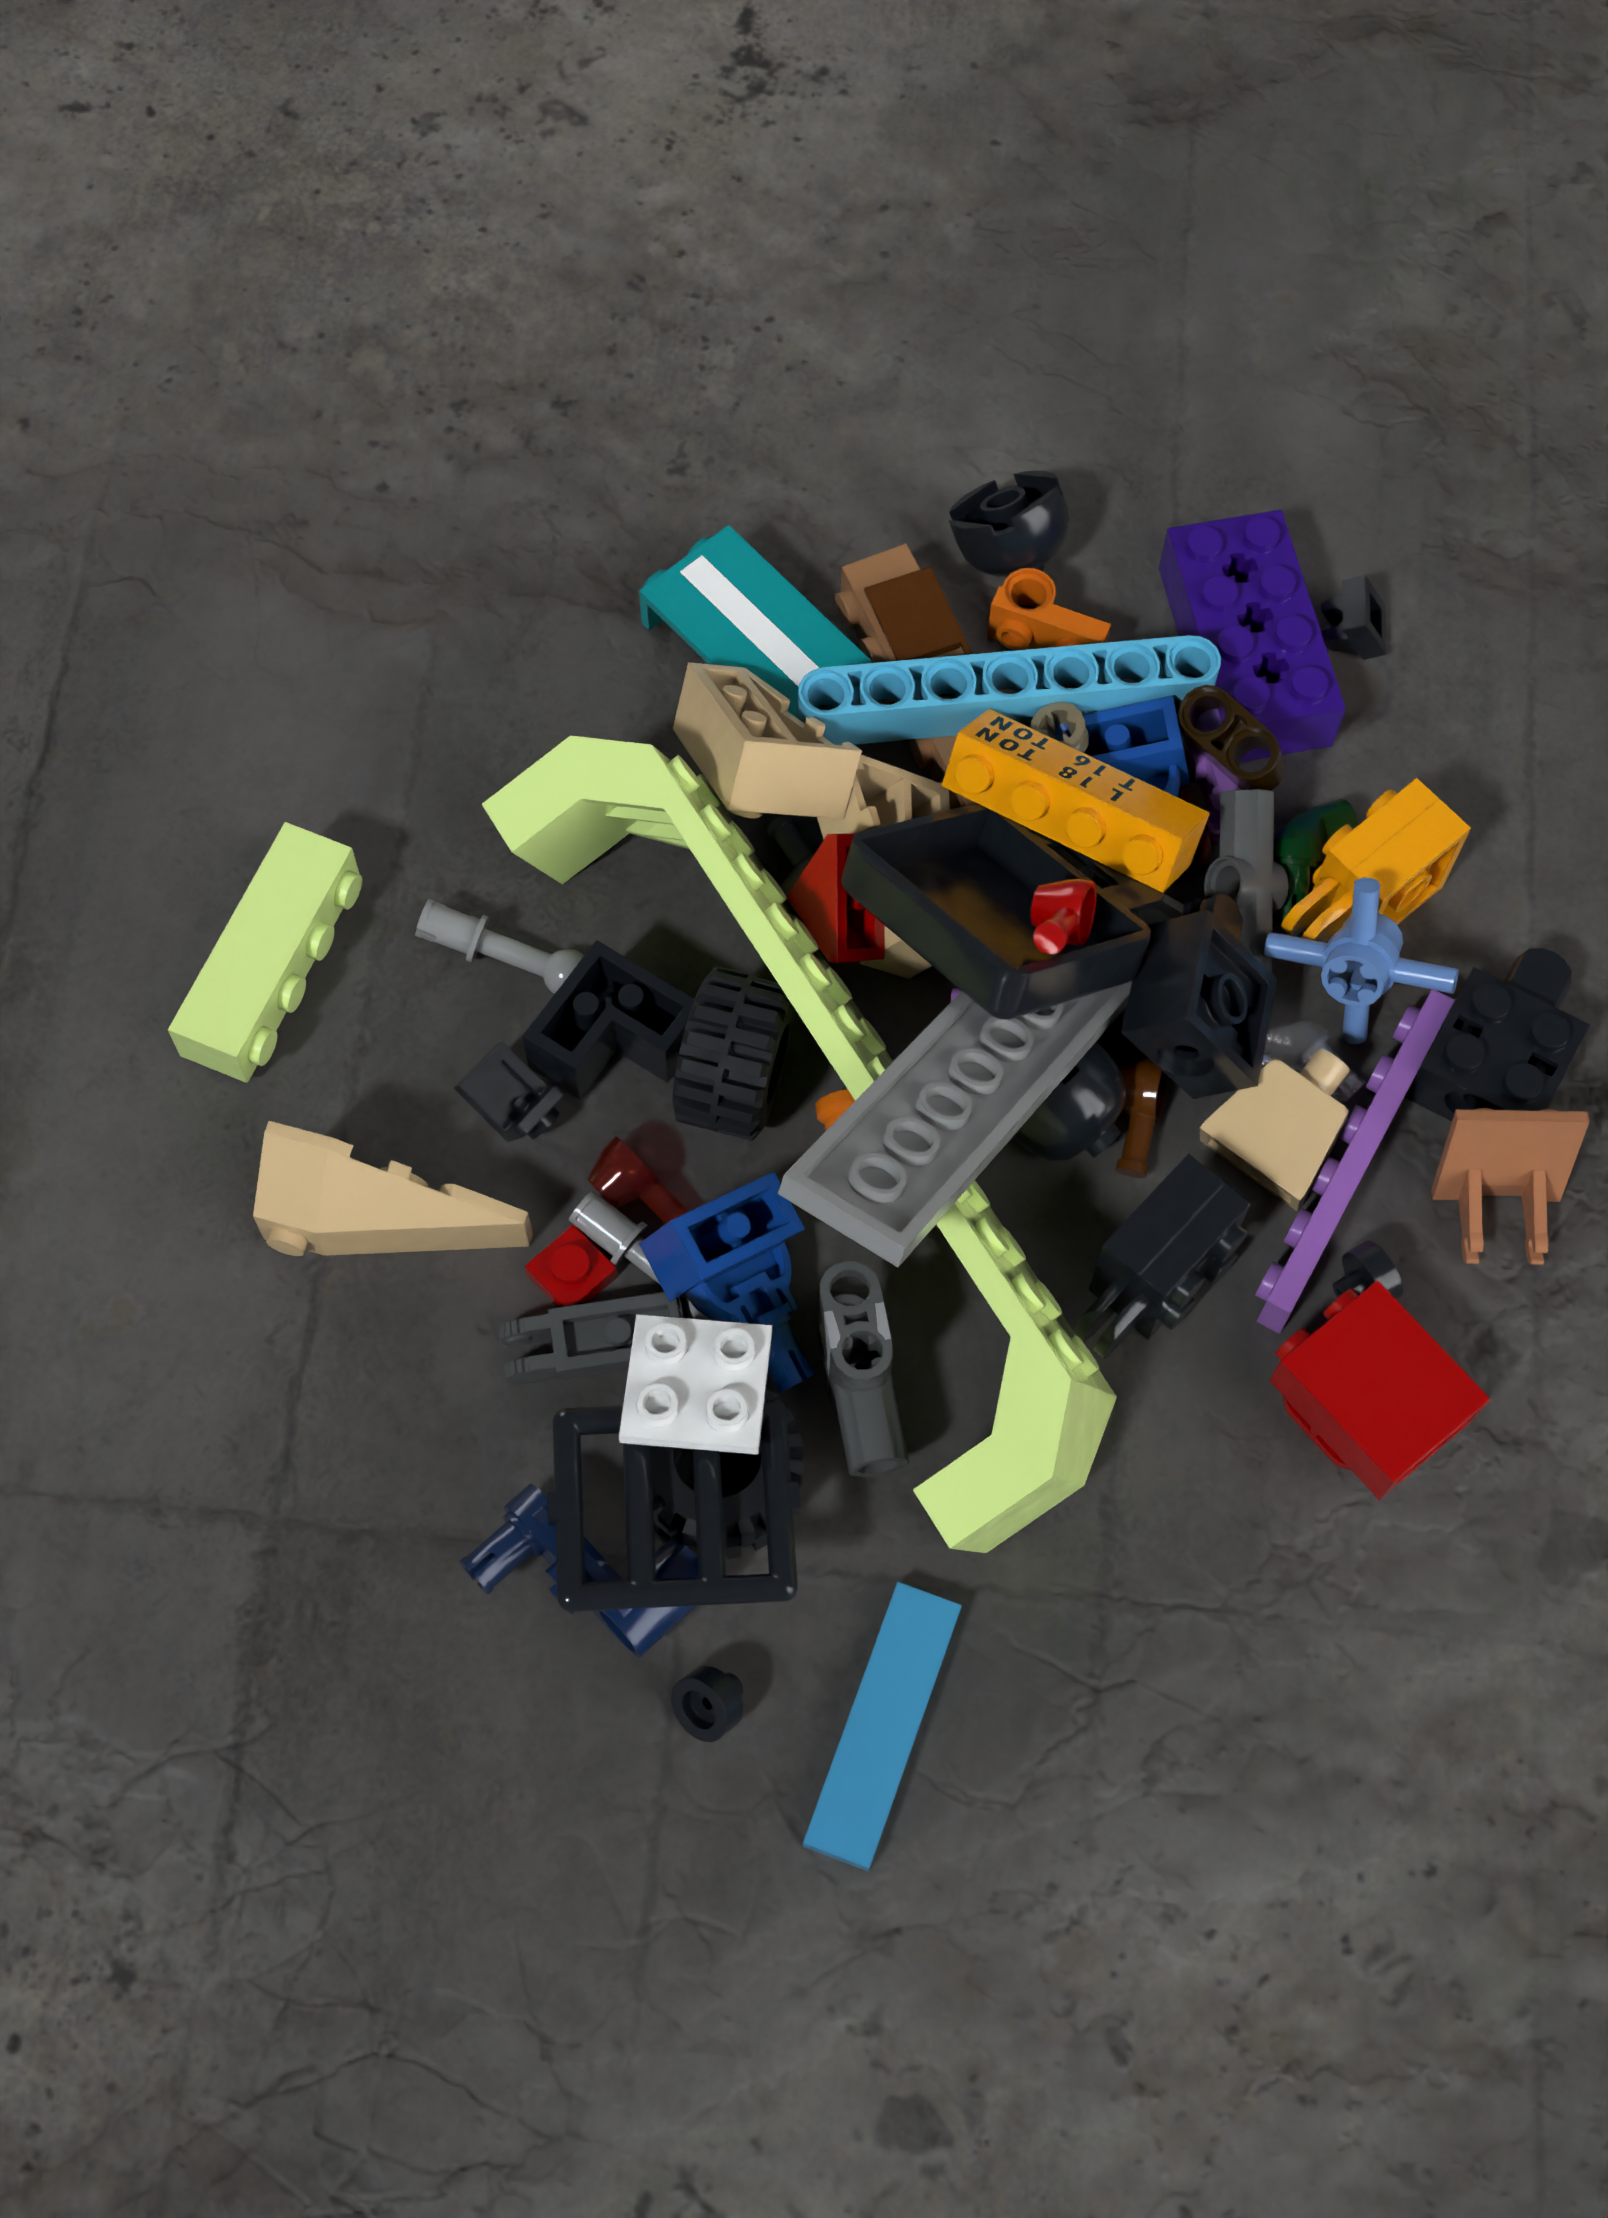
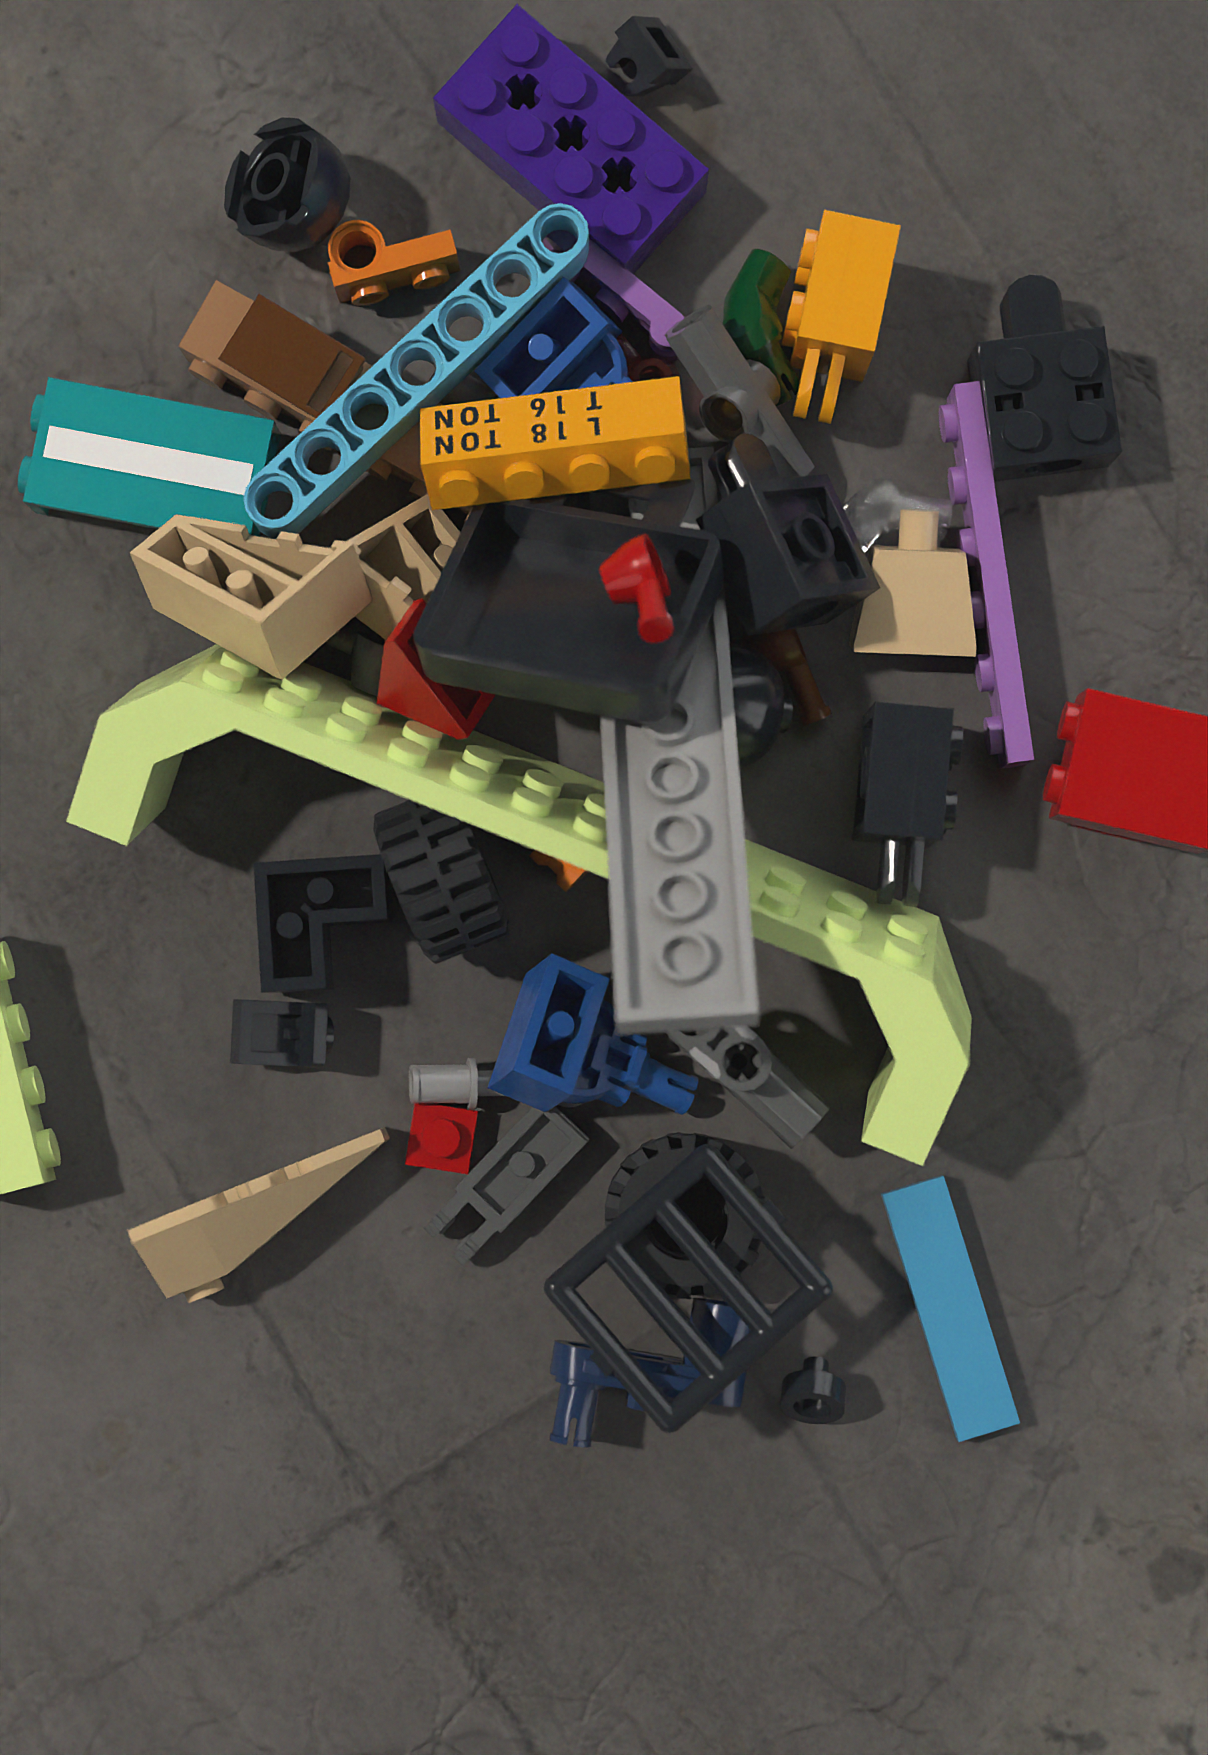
camera: 35 degrees left, 20 degrees up
light grey pin [415,899,584,994] -> none
clear red bar [587,1136,690,1224] -> none
white plate [619,1314,772,1454] -> none
dark tan bush [1030,702,1089,753] -> none
dark brown beam [1178,685,1286,791] -> none
medium blue bar [1264,877,1459,1044] -> none
black tile [1332,1240,1403,1299] -> none
nougat plate [1431,1108,1590,1265] -> none

